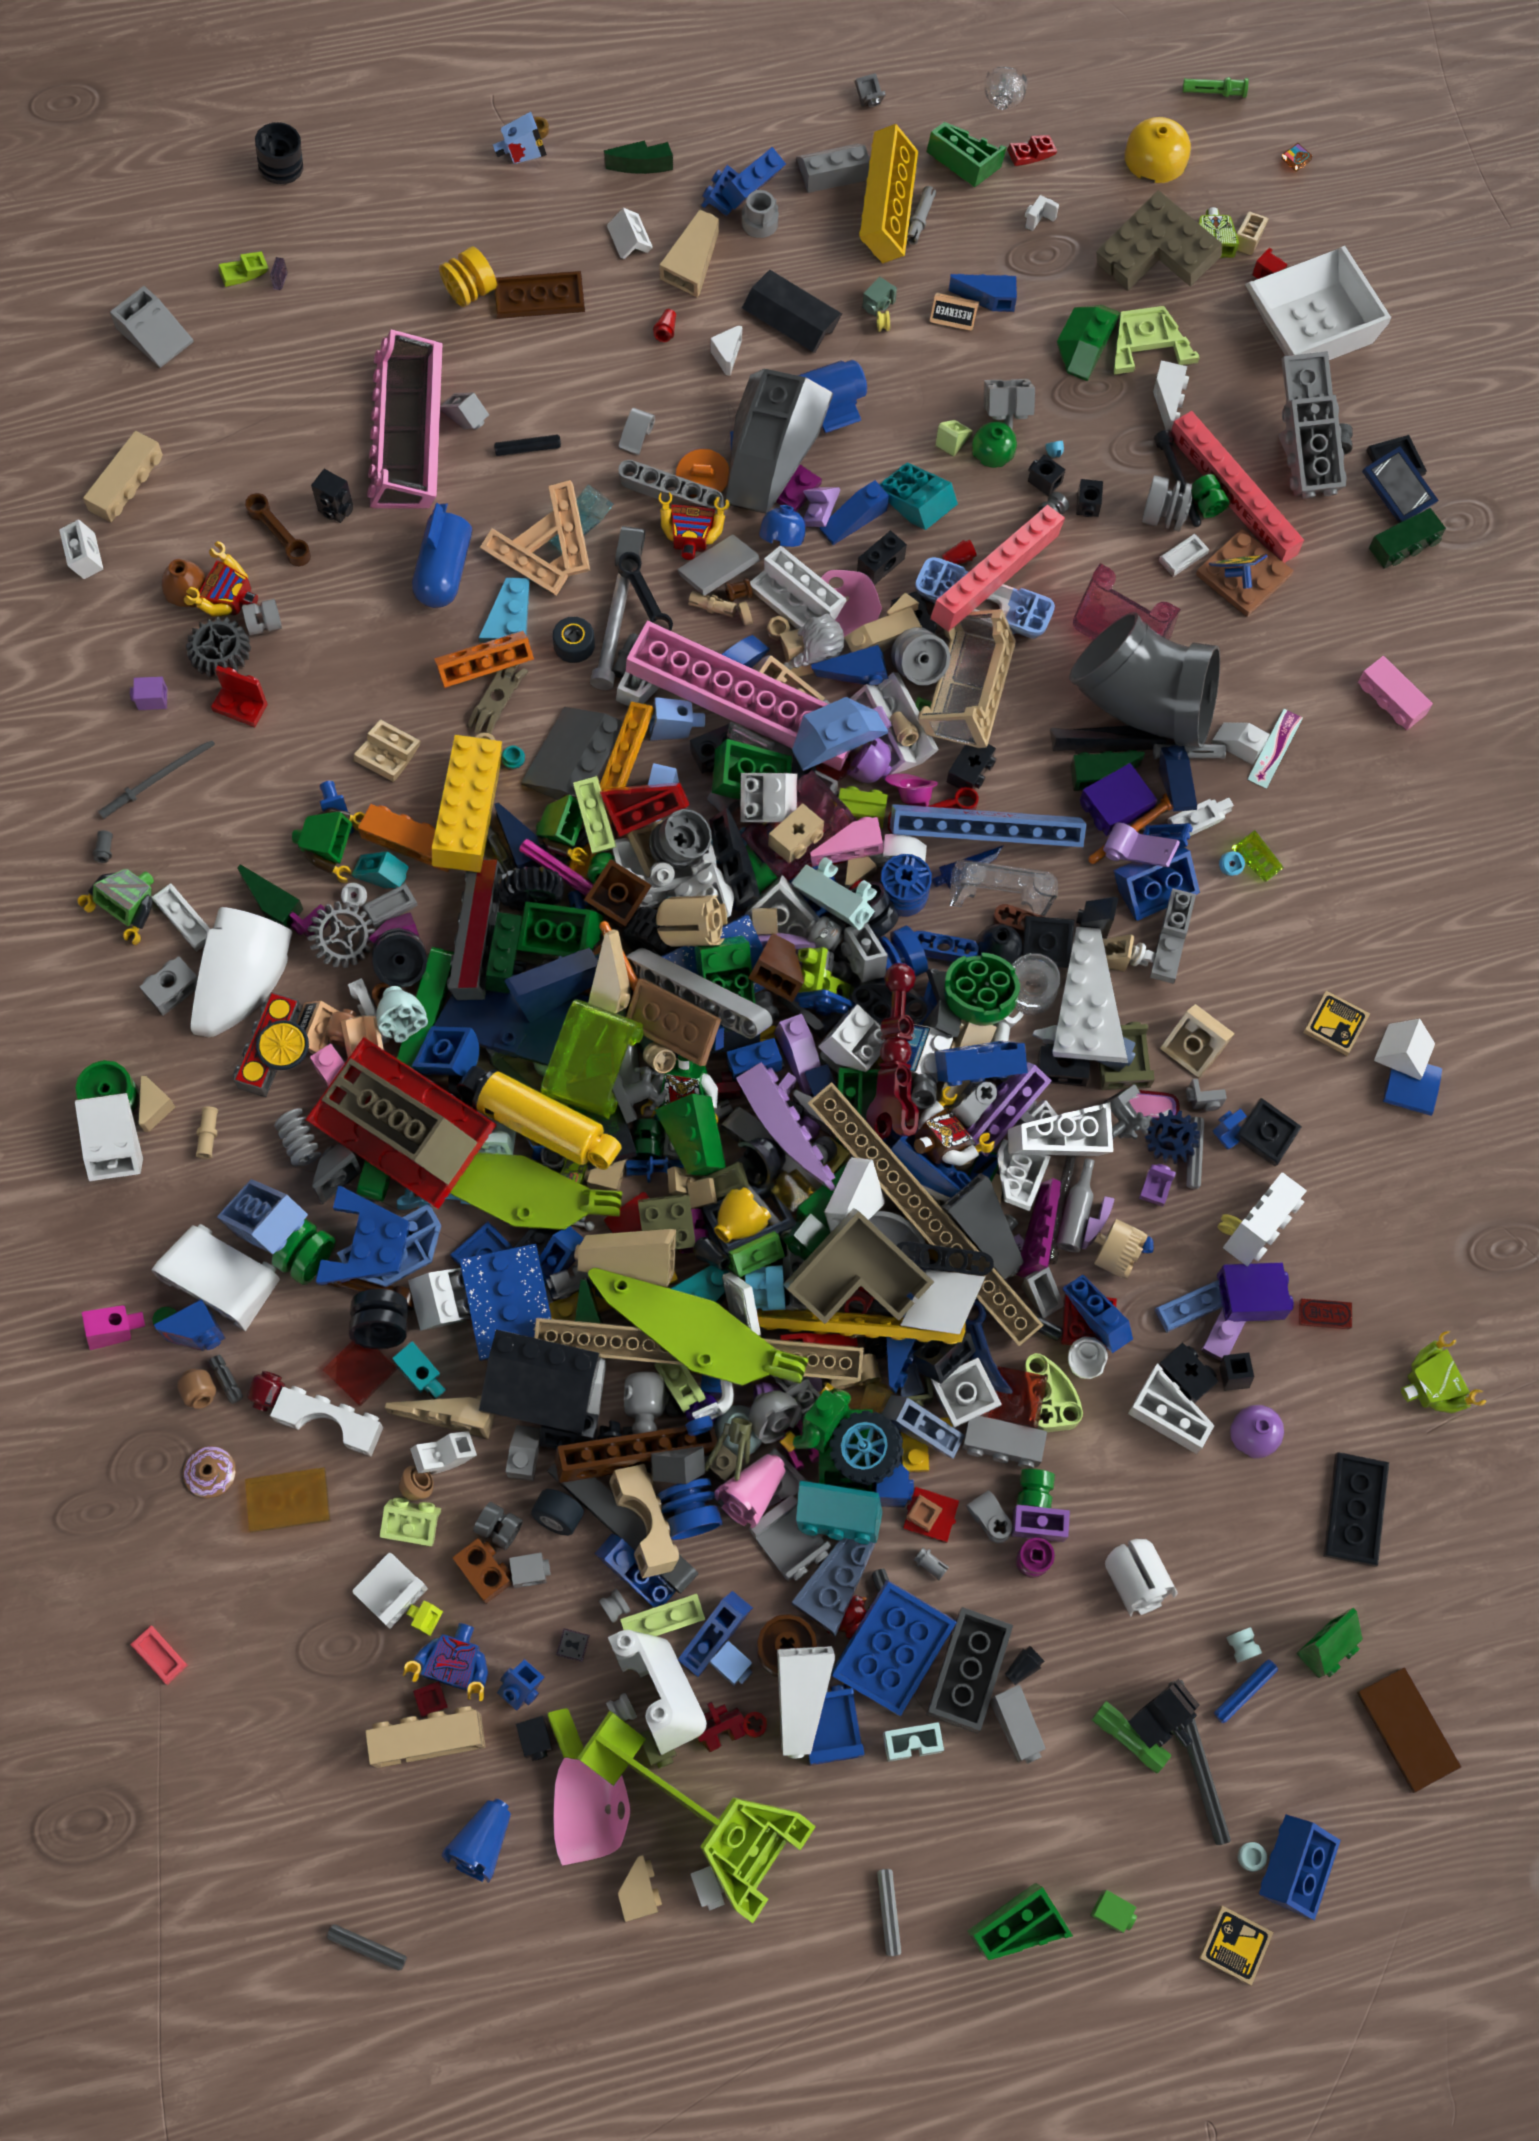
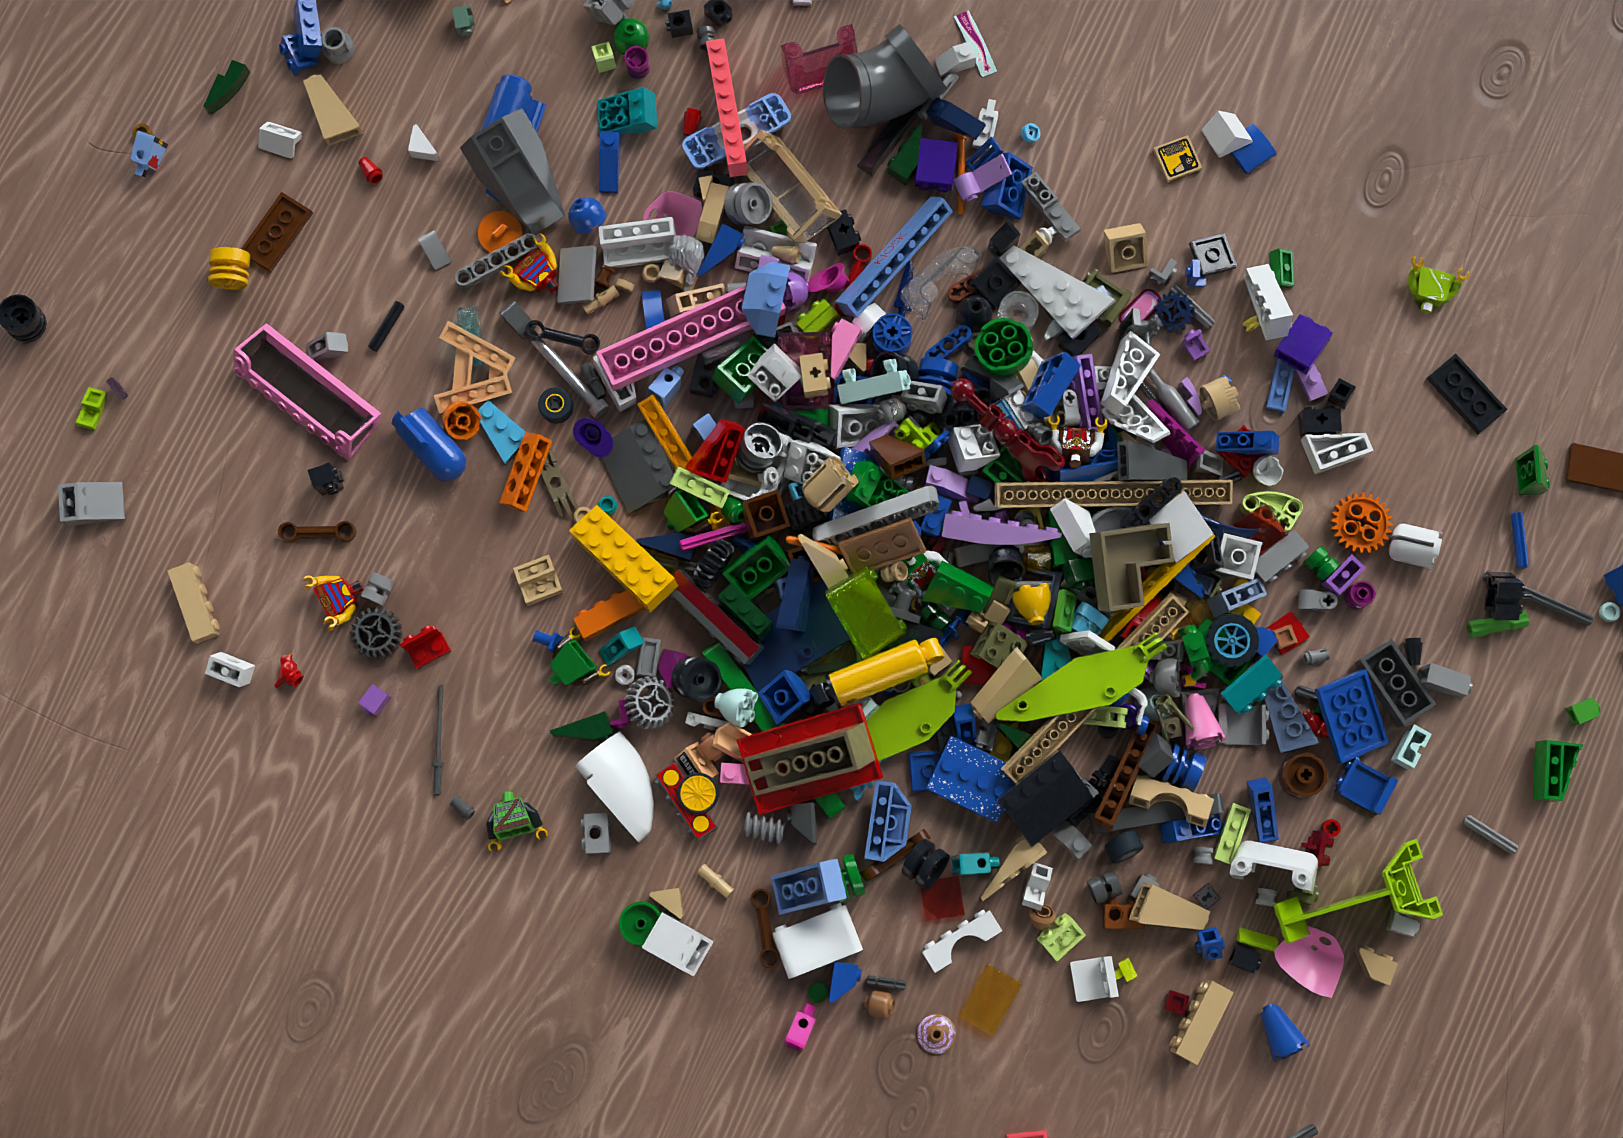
camera: 45 degrees left, 10 degrees up
white tile [152,883,210,952] -> none
dark orange piece [161,559,207,607] -> none
dark red head [247,1371,286,1412] -> none
blue wing [316,1186,410,1285] -> none
blue torso [402,1623,489,1701] -> none
white slope [408,1268,471,1331] -> none
light grey piece [623,1372,669,1434] -> none
light blue brick [710,1641,752,1686] -> none
black slope [742,270,843,353] -> none
tan tile [752,908,778,934] -> none
magenta wing [776,465,822,512] -> none
white slope [777,1646,835,1759] -> none
lavender slope [803,487,840,527] -> none
black brick [857,530,907,585] -> none
light yellow bush [877,310,890,332] -> none
light aqua wheel [1226,1627,1262,1663] -> none
medium lavender cylinder [1230,1405,1284,1458] -> none
clear neon green slope [1232,830,1284,882] -> none
clear red tile [1299,1298,1352,1329] -> none
none -> red animal [274,654,304,688]
none -> orange cylinder [441,401,481,440]
none -> dark purple piece [573,418,613,457]
none -> magenta wheel [624,46,650,79]
none -> reddish brown piece [750,889,780,968]
none -> tan slope [1129,882,1210,930]
none -> green slope [1269,248,1294,288]
none -> orange gear [1329,492,1394,554]

